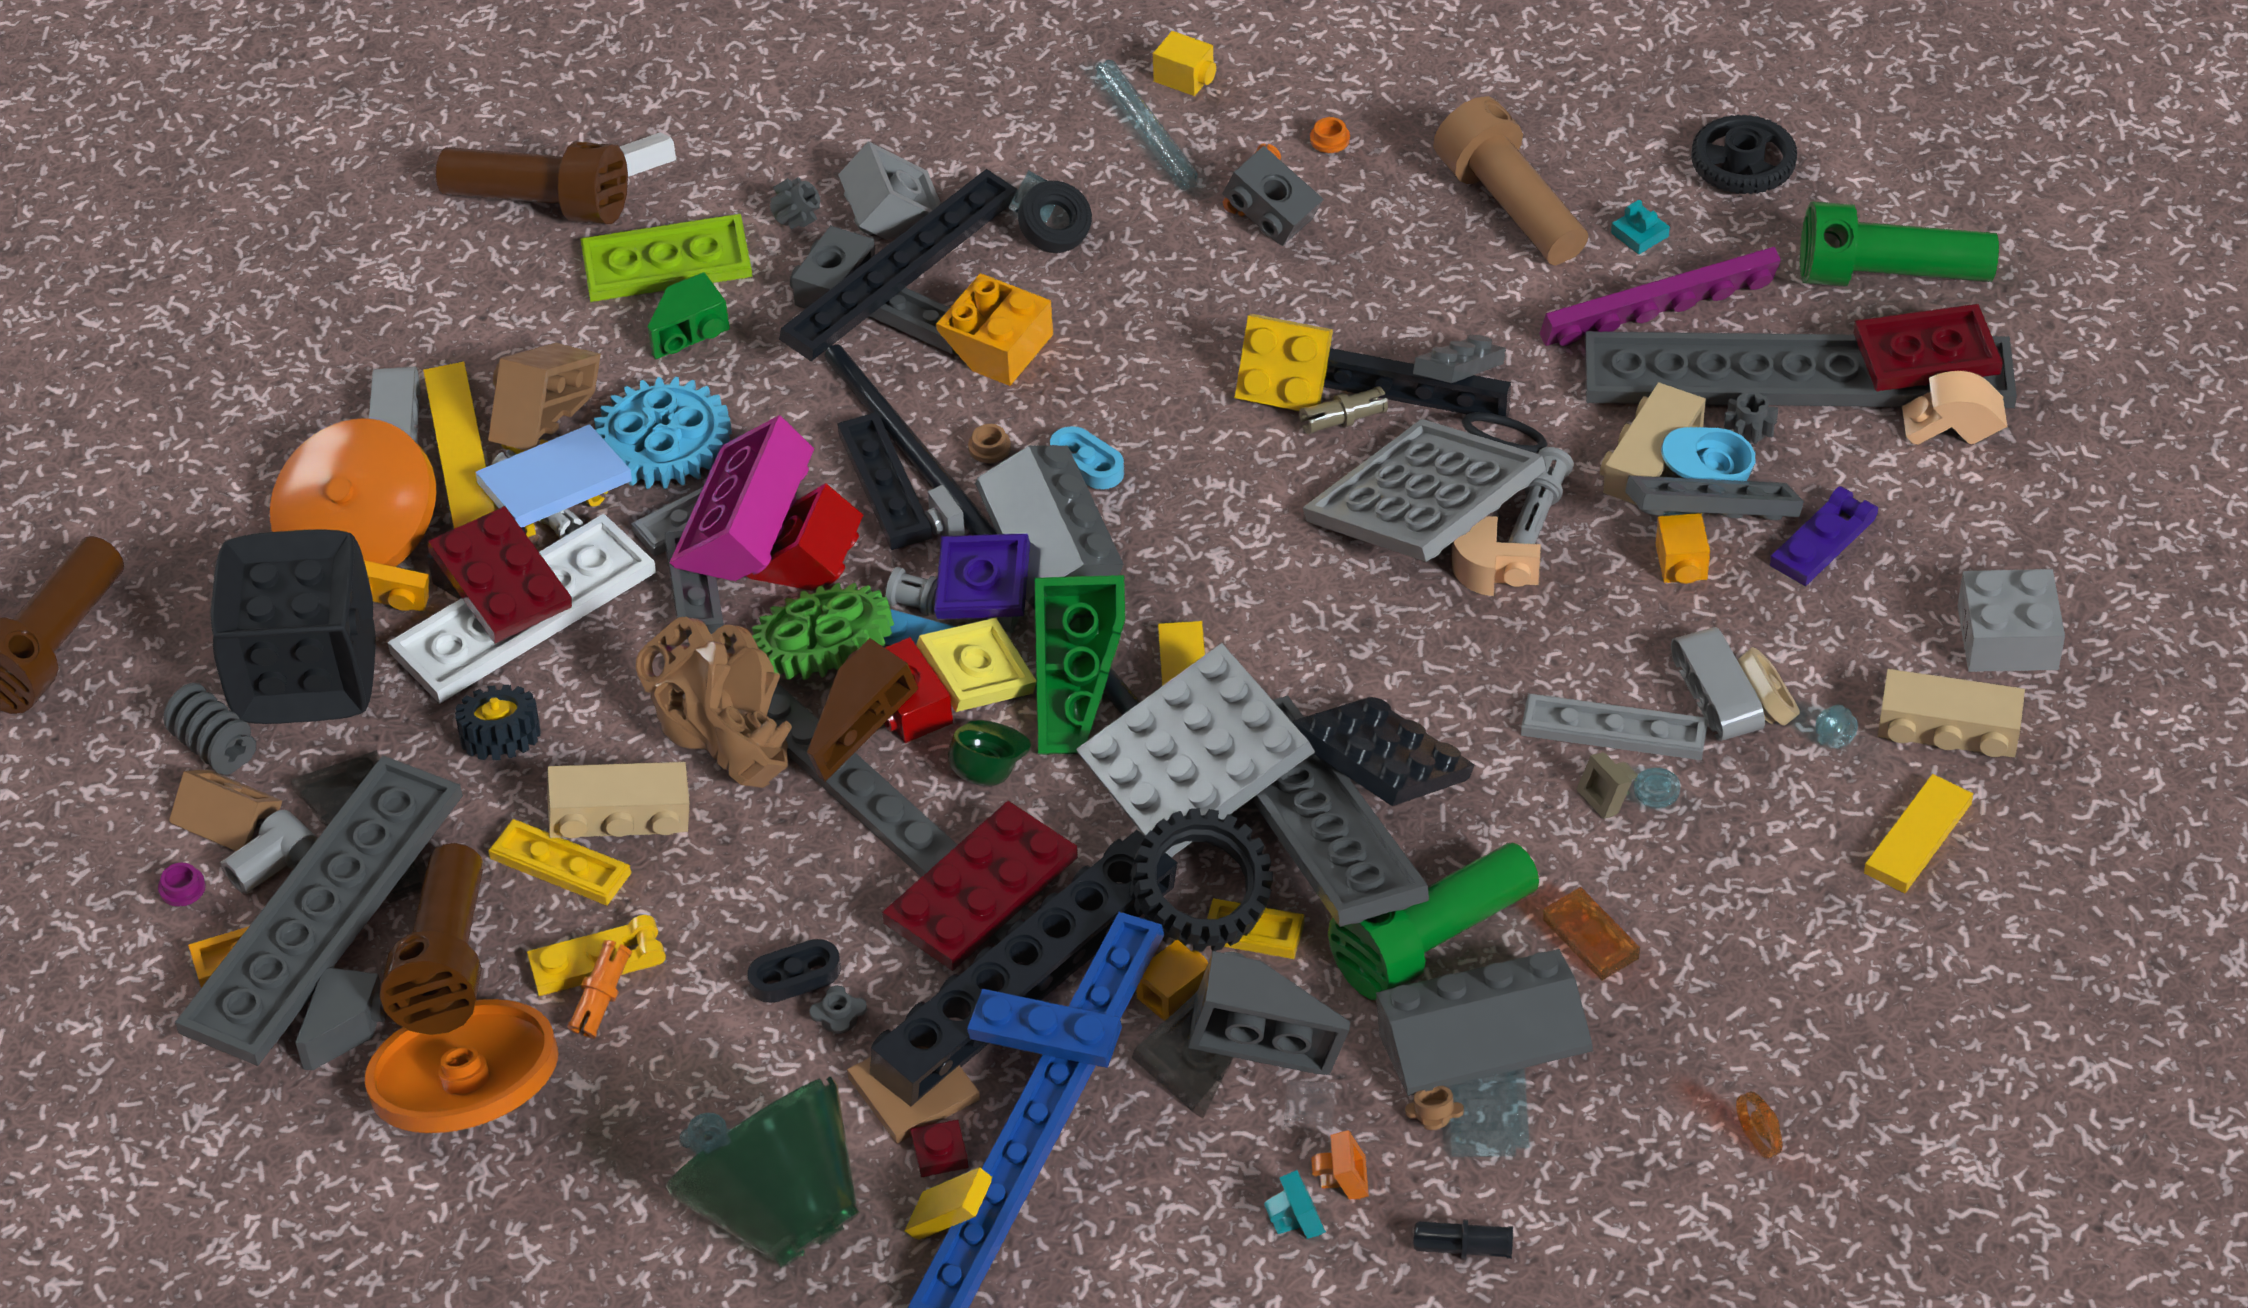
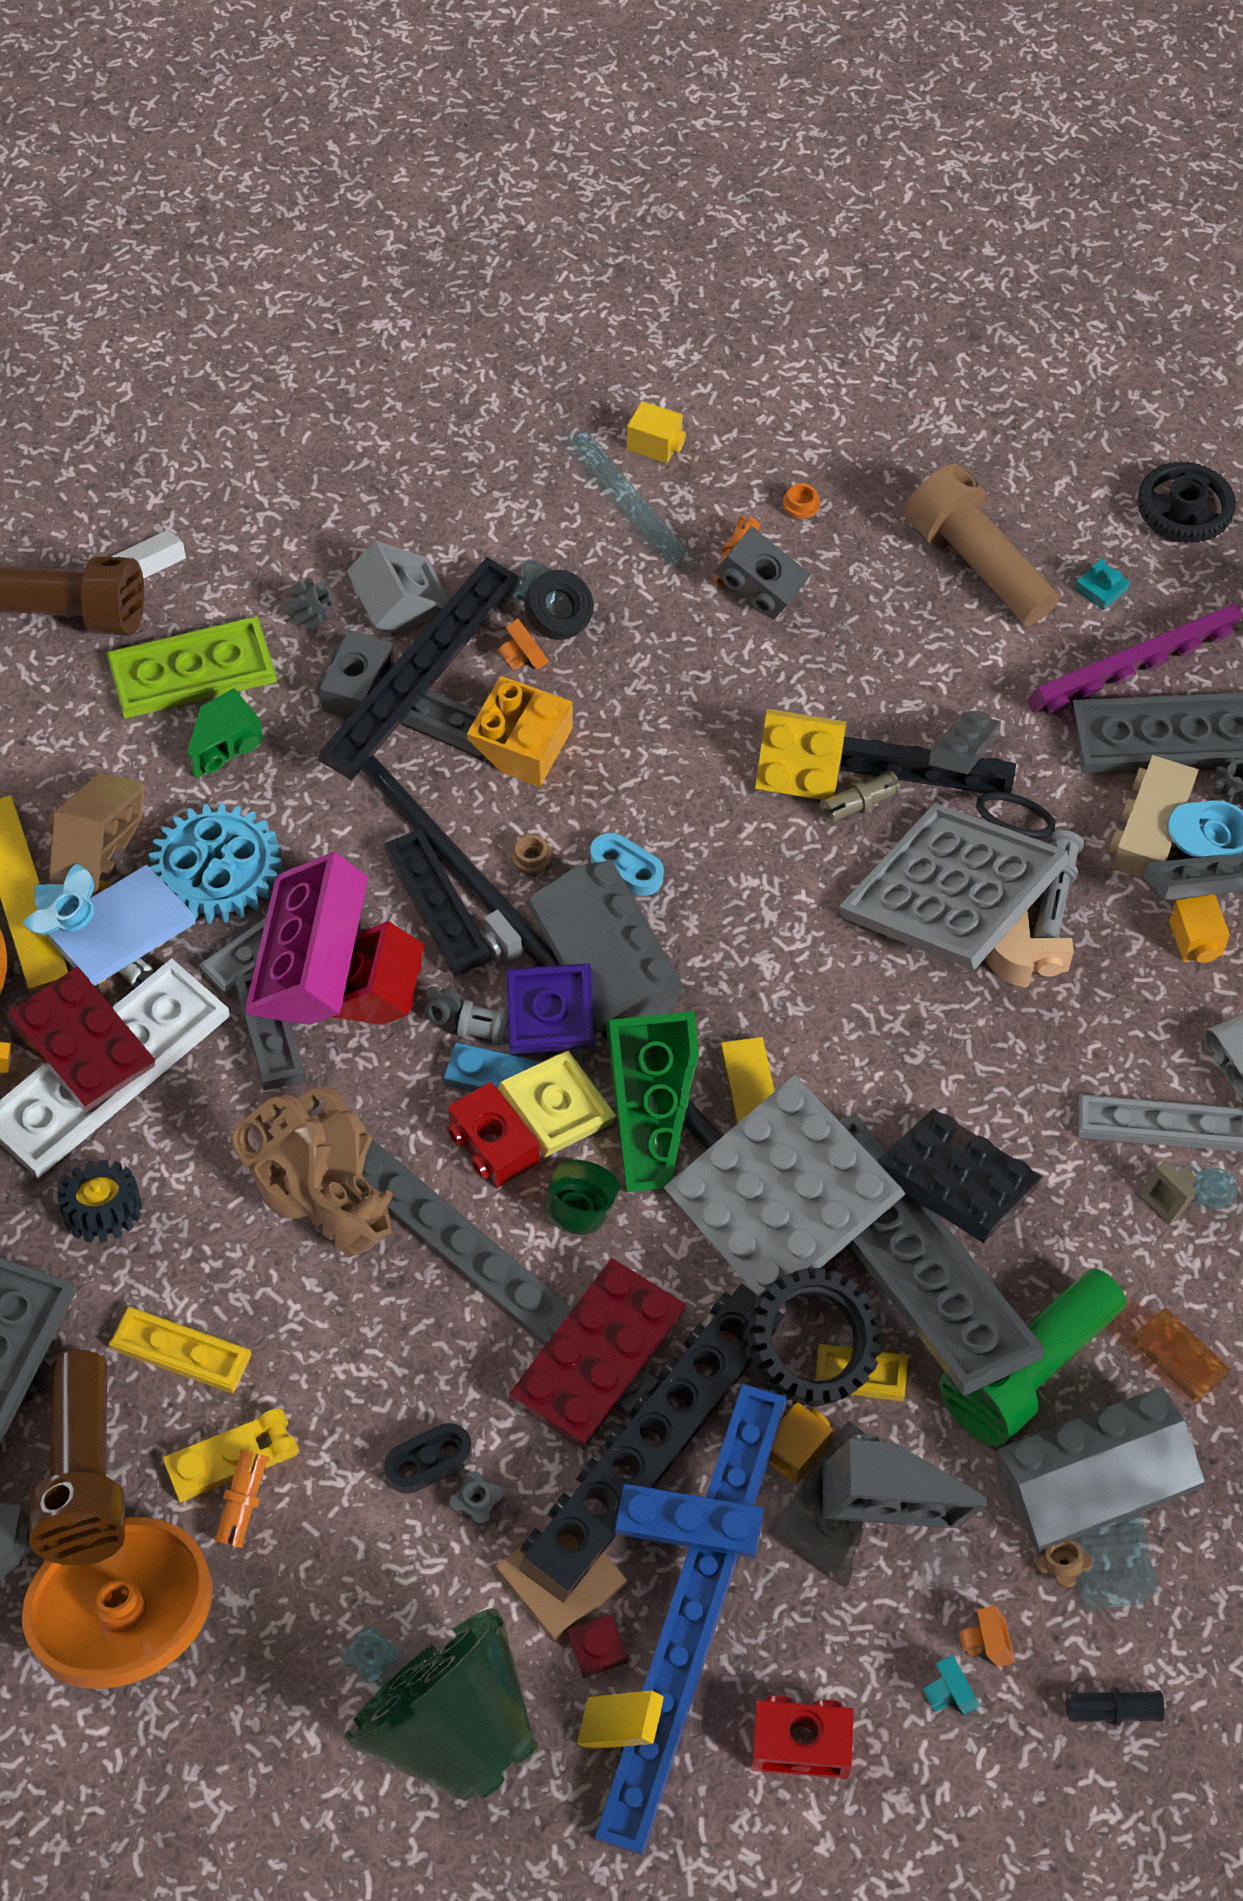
camera: 10 degrees left, 10 degrees up
tan brick [547,762,690,838] -> none
bright green gear [752,583,894,680] -> none
reddish brown slope [807,638,918,782] -> none
none -> medium azure plate [23,864,95,935]
none -> dark grey plate [423,986,464,1032]
none -> orange tile [498,619,549,670]
none -> red brick [751,1695,854,1779]

